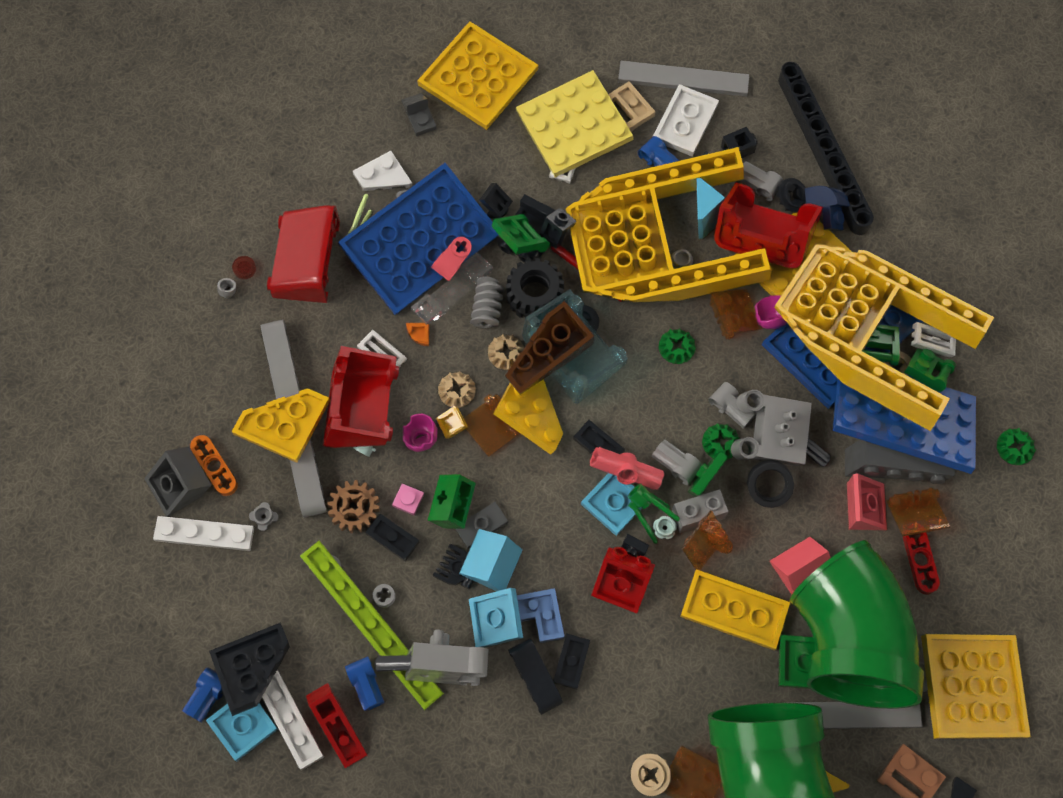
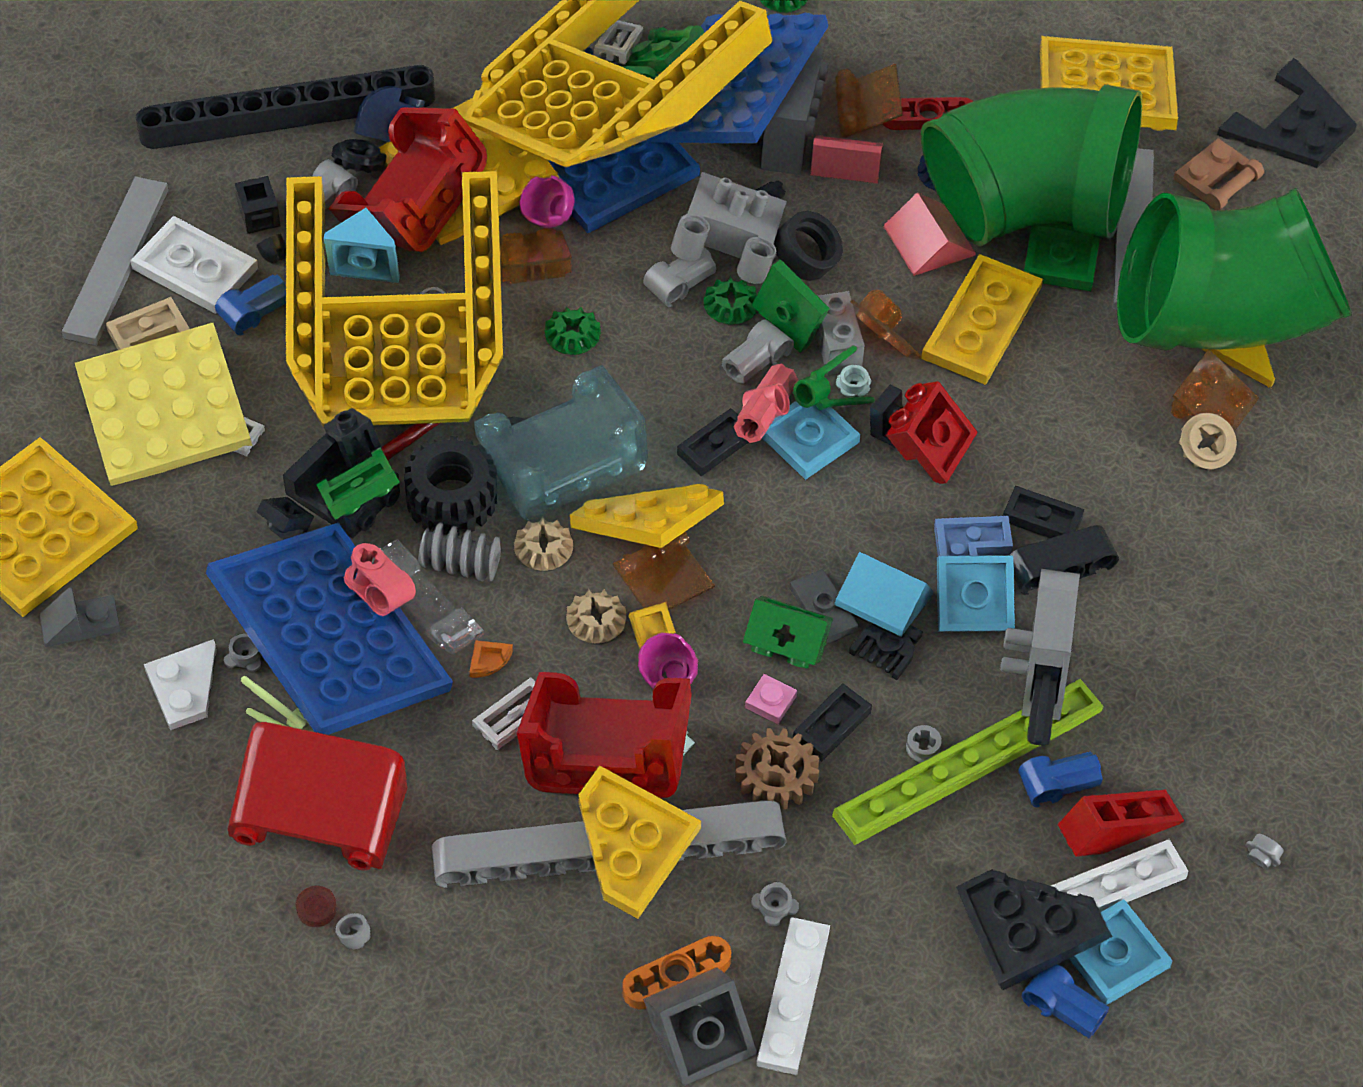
camera: 85 degrees left, 15 degrees down
reddish brown wedge [505,301,594,395] -> none

